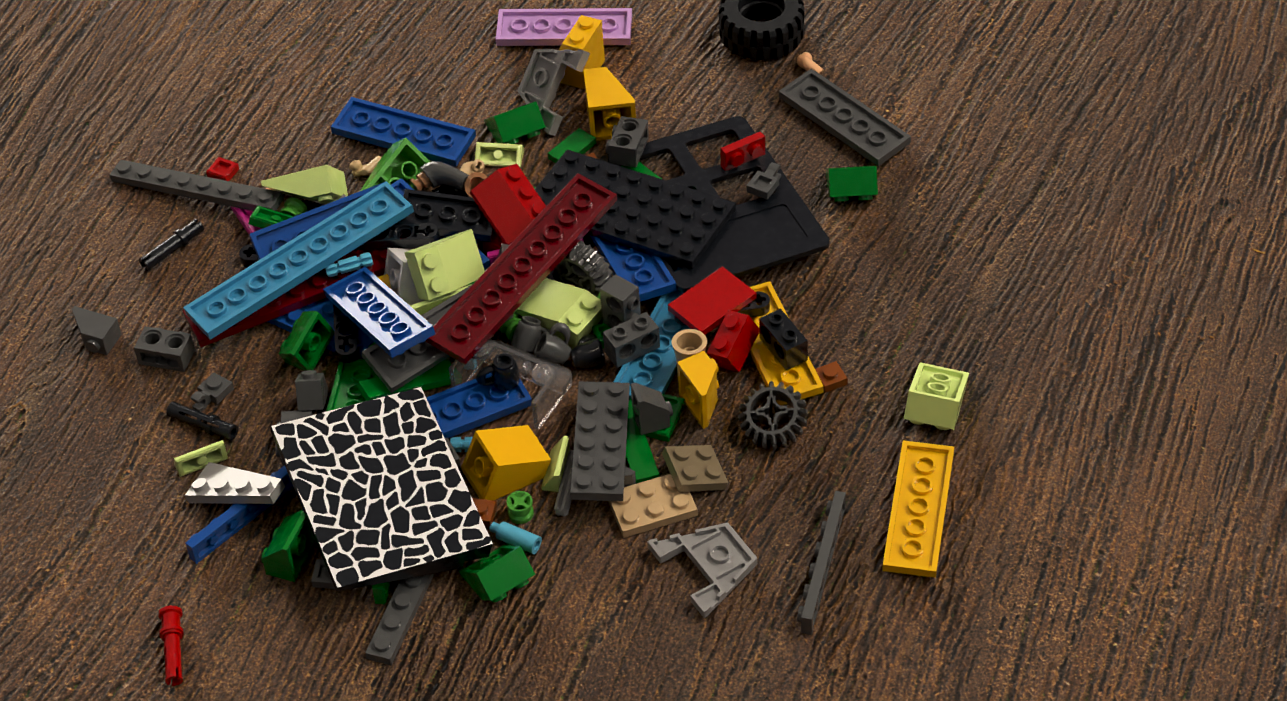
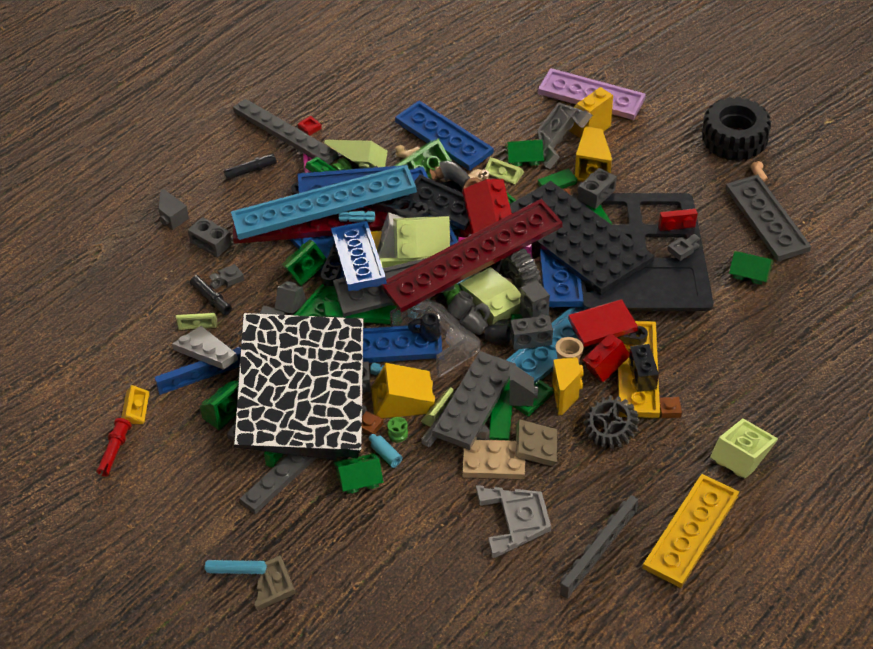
camera: 20 degrees right, 0 degrees up
none -> yellow slope [121,385,150,424]

